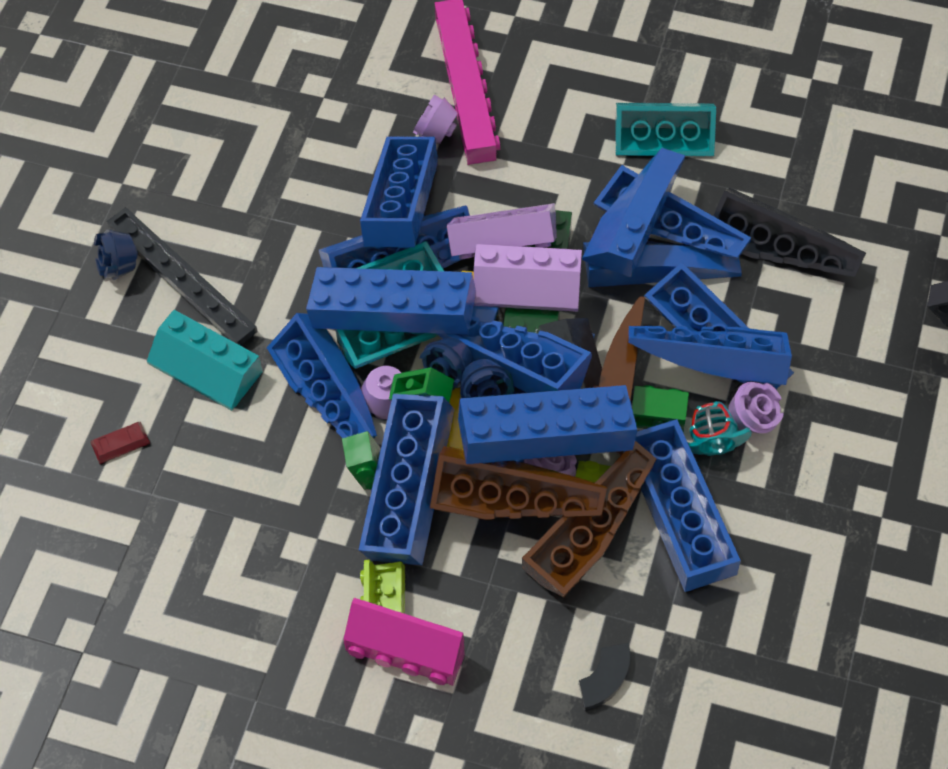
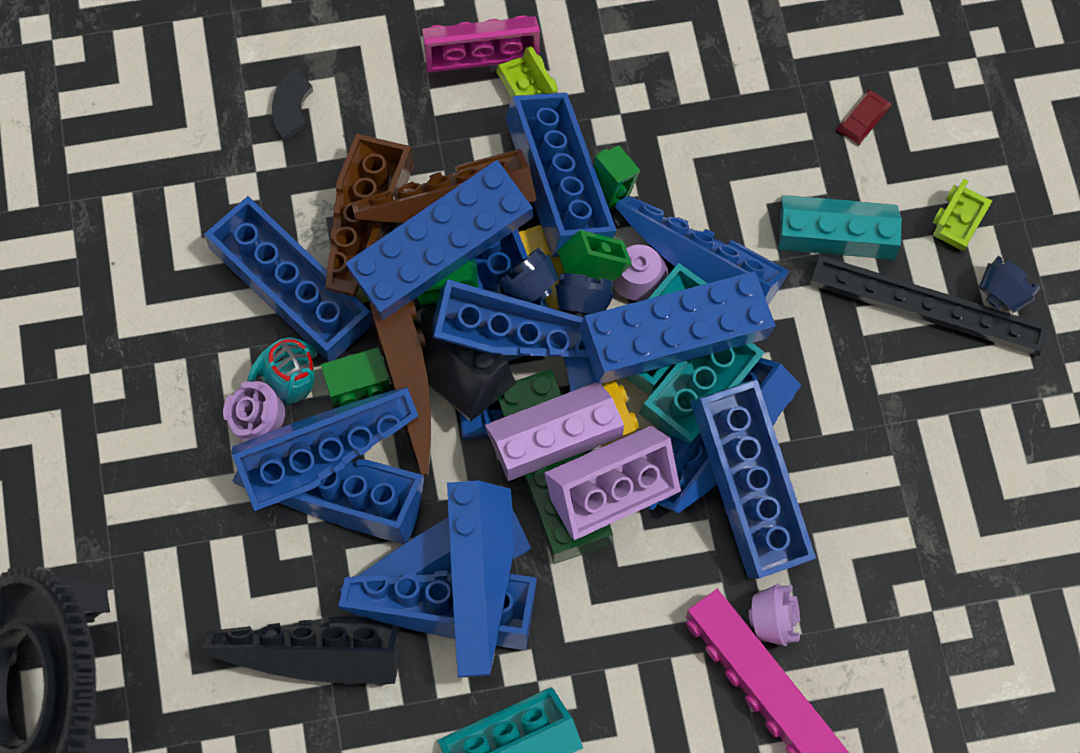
camera: 150 degrees right, 10 degrees up
none -> lime bracket [933,178,992,251]

